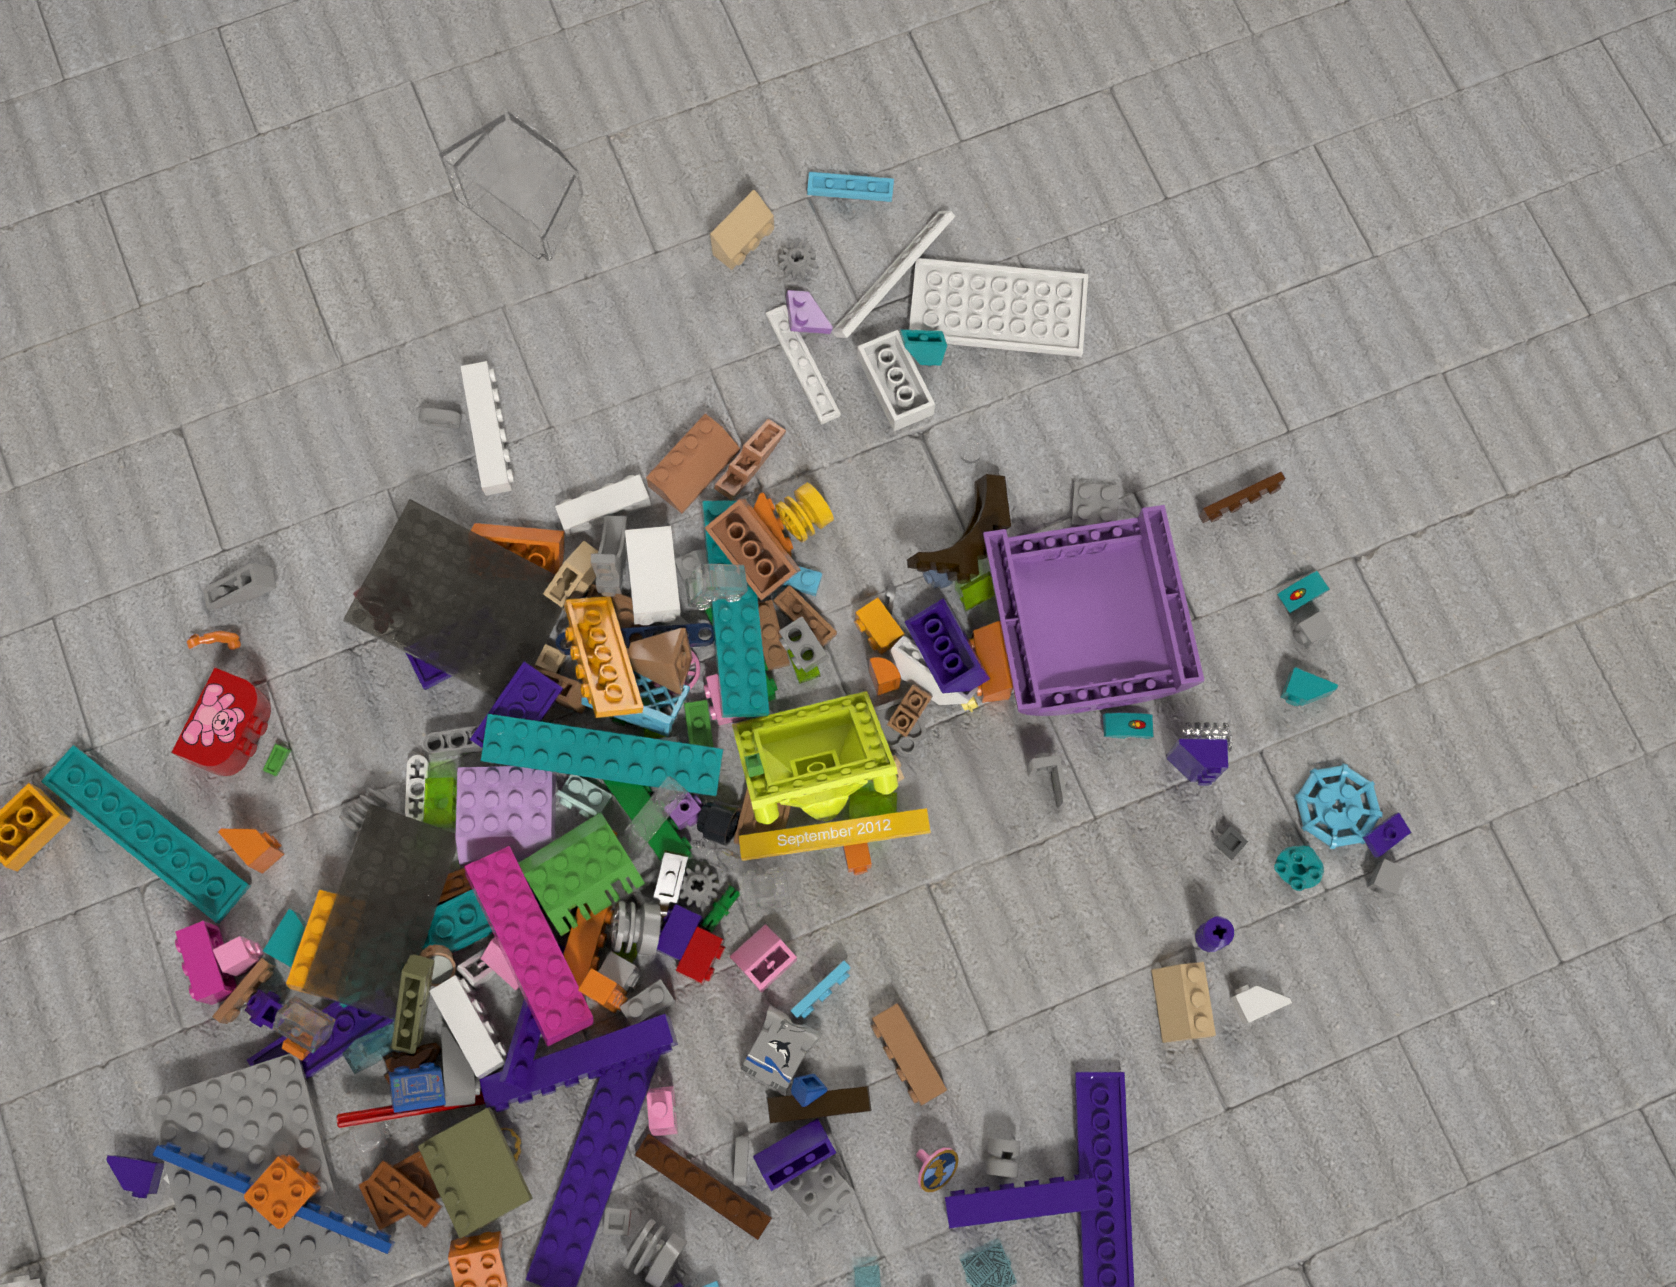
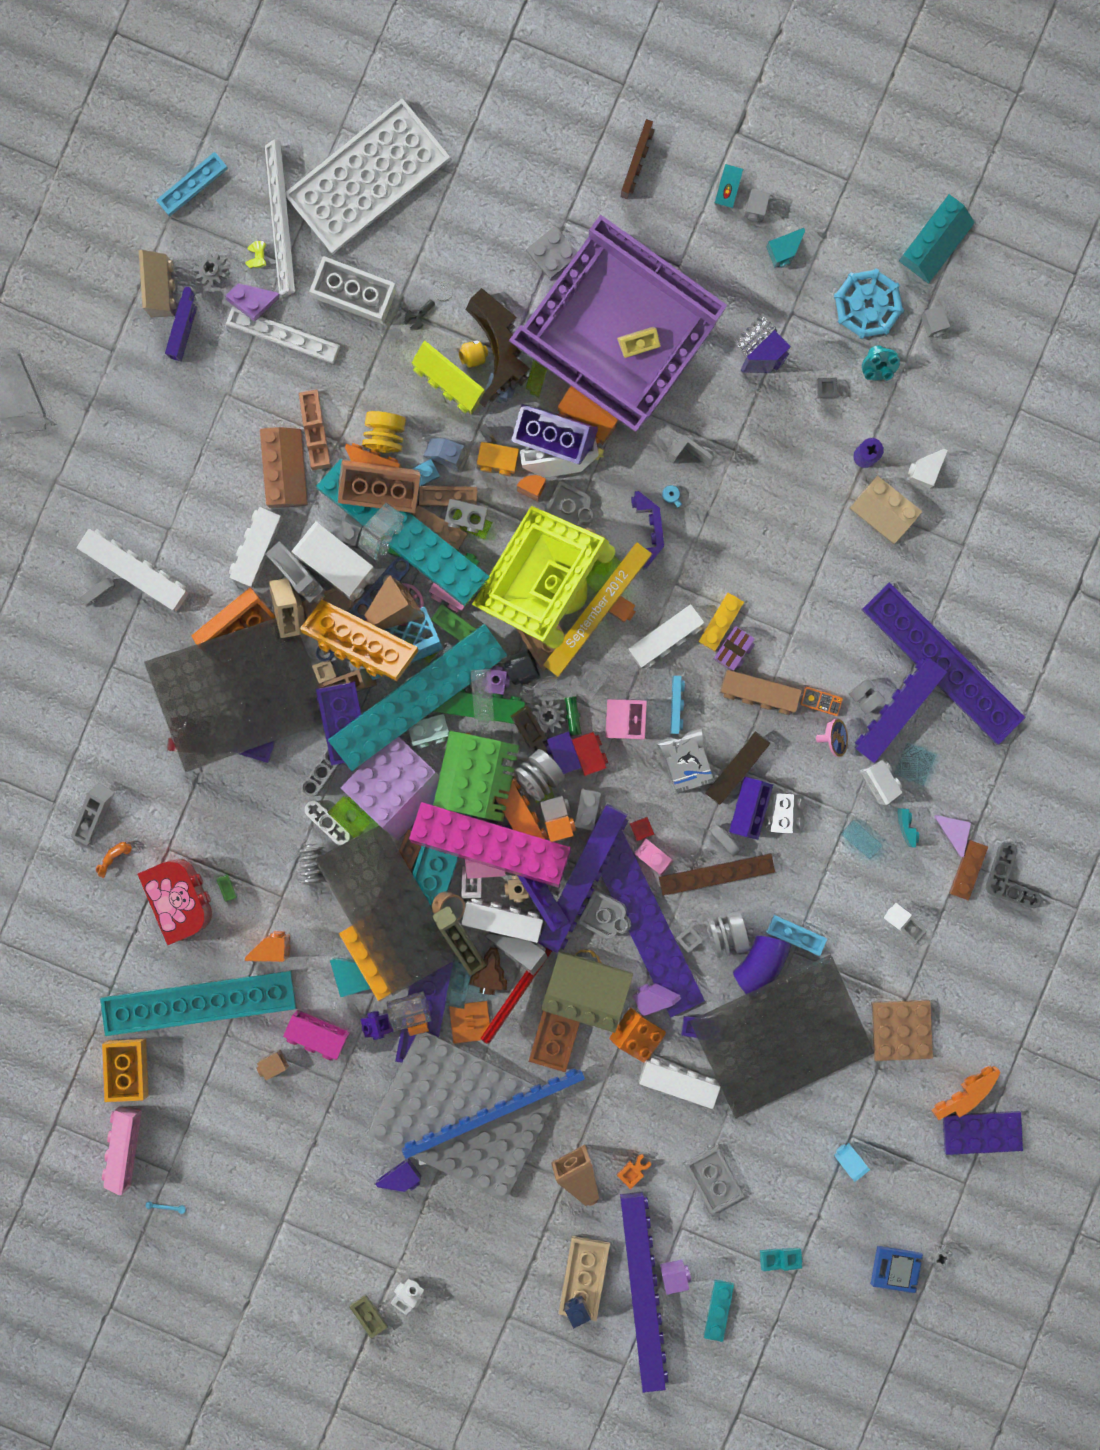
camera: 40 degrees left, 15 degrees up
medium nougat plate [212,958,276,1024] -> none
bright pink brick [213,936,264,977] -> none
orange bracket [244,1155,321,1229] -> none
dark orange plate [367,1160,443,1228] -> none
blue slope [389,1063,446,1113] -> none
bright green piece [744,753,764,777] -> none
blue slope [791,1073,827,1107] -> none
medium nougat slope [887,684,933,737] -> none
teal slope [900,329,947,366] -> none
teal slope [1103,713,1154,739] -> none
dark purple plate [1362,813,1412,858] -> none
none -> dark purple hinge [165,287,197,362]
none -> neon yellow piece [246,241,266,269]
none -> medium nougat brick [257,1050,289,1080]
none -> pearl dark grey bar [404,299,435,330]
none -> neon yellow slope [411,341,485,415]
none -> sand blue slope [423,438,466,472]
none -> orange piece [449,1001,490,1044]
none -> yellow head [459,340,488,368]
none -> tan brick [505,875,529,903]
none -> light grey plate [578,889,631,938]
none -> light yellow slope [617,327,661,358]
none -> white brick [628,604,704,669]
none -> red tile [629,817,655,841]
none -> dark purple slope [631,491,664,570]
none -> medium lavender slope [633,983,681,1017]
none -> medium azure piece [662,485,682,508]
none -> yellow plate [698,593,744,652]
none -> brick [713,626,755,671]
none -> tile [800,687,843,716]
none -> white slope [860,760,902,805]
none -> teal slope [899,194,975,284]

